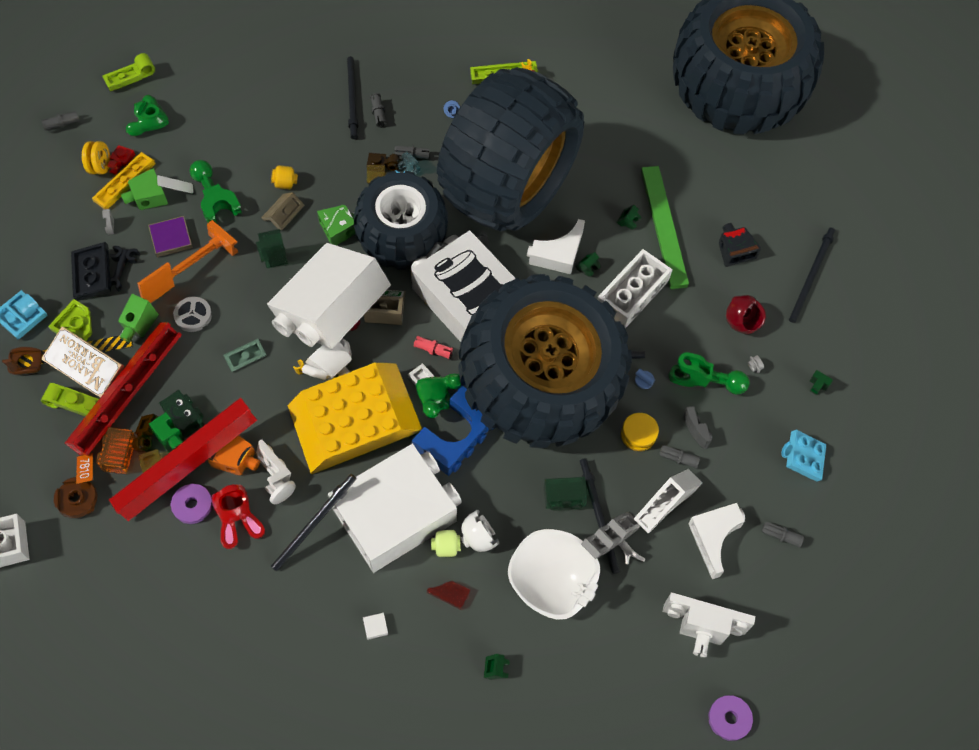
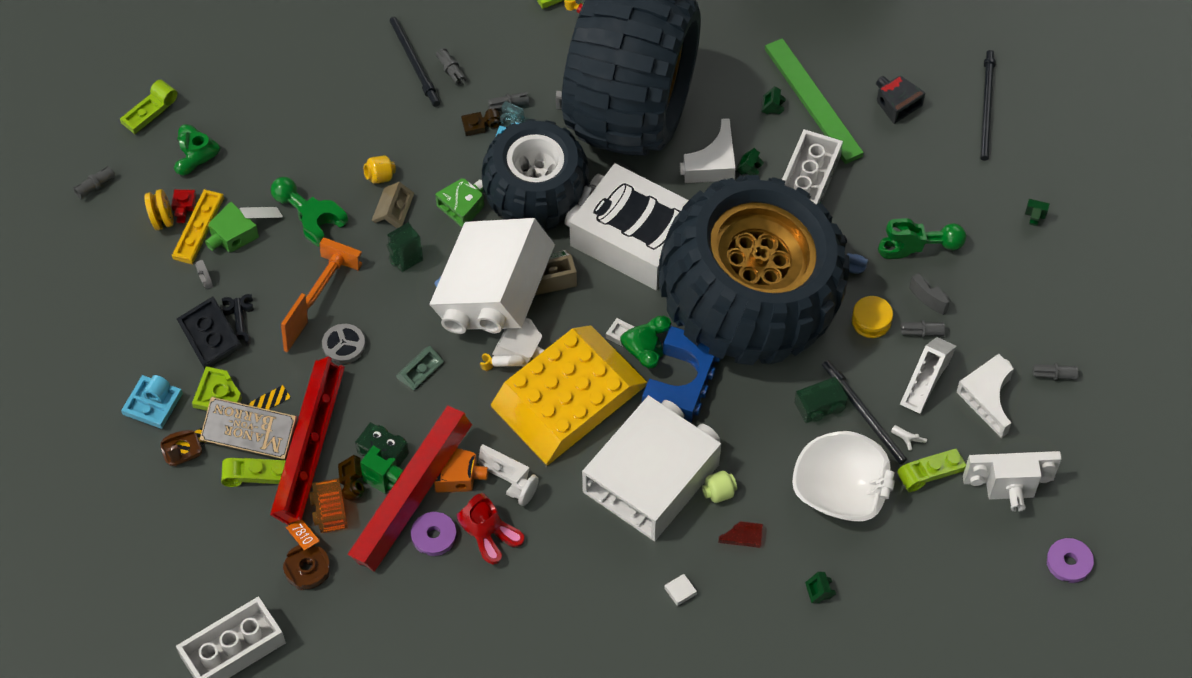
camera: 15 degrees left, 5 degrees down
bright green torso [118,294,159,343] -> none
clear yellow tile [138,449,161,473] -> none
dark purple tile [148,216,193,257] -> none
black bar [271,474,357,571] -> none
clear yellow tile [367,165,385,183] -> none
coral pin [414,336,453,359] -> none
medium blue plate [444,100,461,118] -> none
white cylinder [461,510,499,552] -> none
light grey slope [581,512,641,559] -> none
dark red piece [726,295,766,334] -> none
light grey plate [748,355,764,373] -> none
medium azure plate [781,430,826,482] -> none
none -> lime plate [897,449,966,492]

